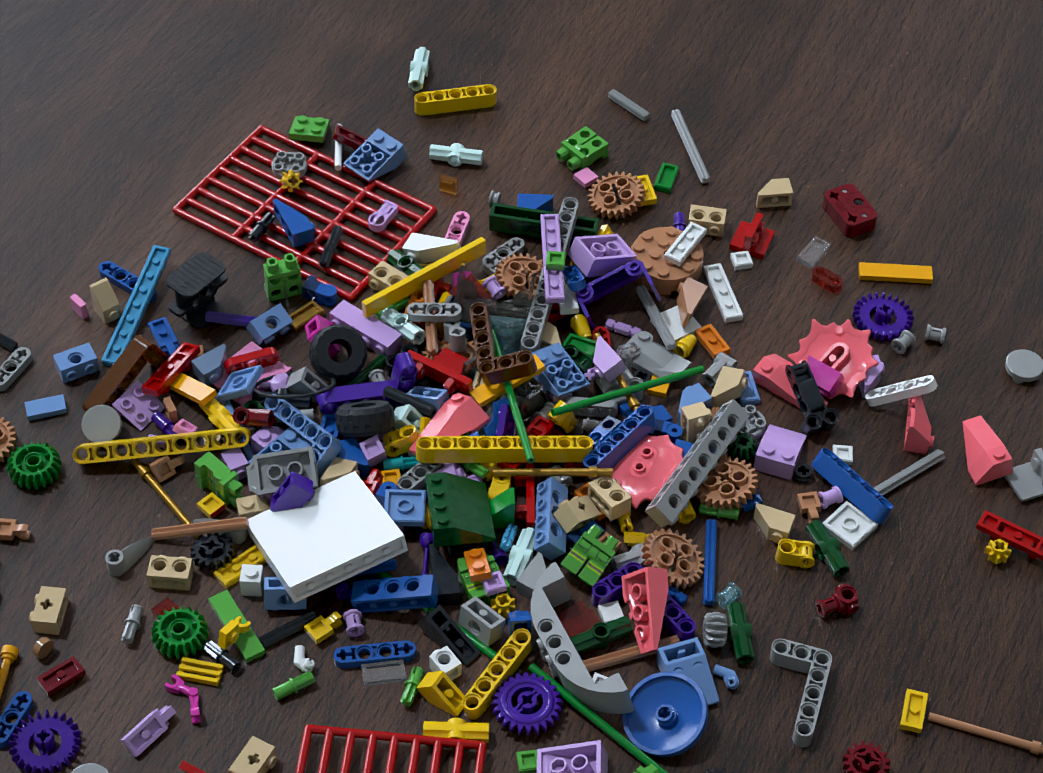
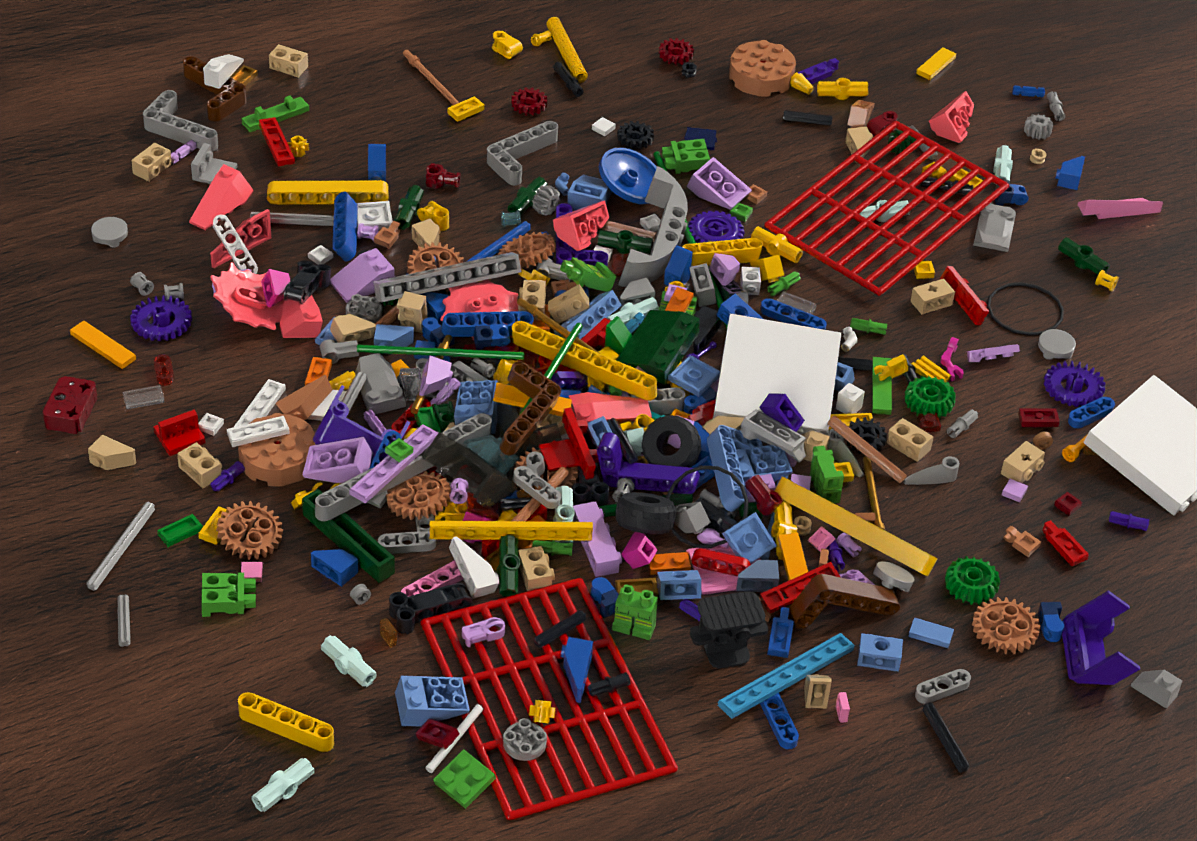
camera: 145 degrees left, 5 degrees down
none -> yellow beam [267,181,389,204]
none -> blue slope [368,144,386,182]
none -> black piece [389,583,473,634]
none -> orange plate [648,552,691,575]
none -> lavender slope [709,253,740,286]
none -> lavender tile [1002,479,1028,503]

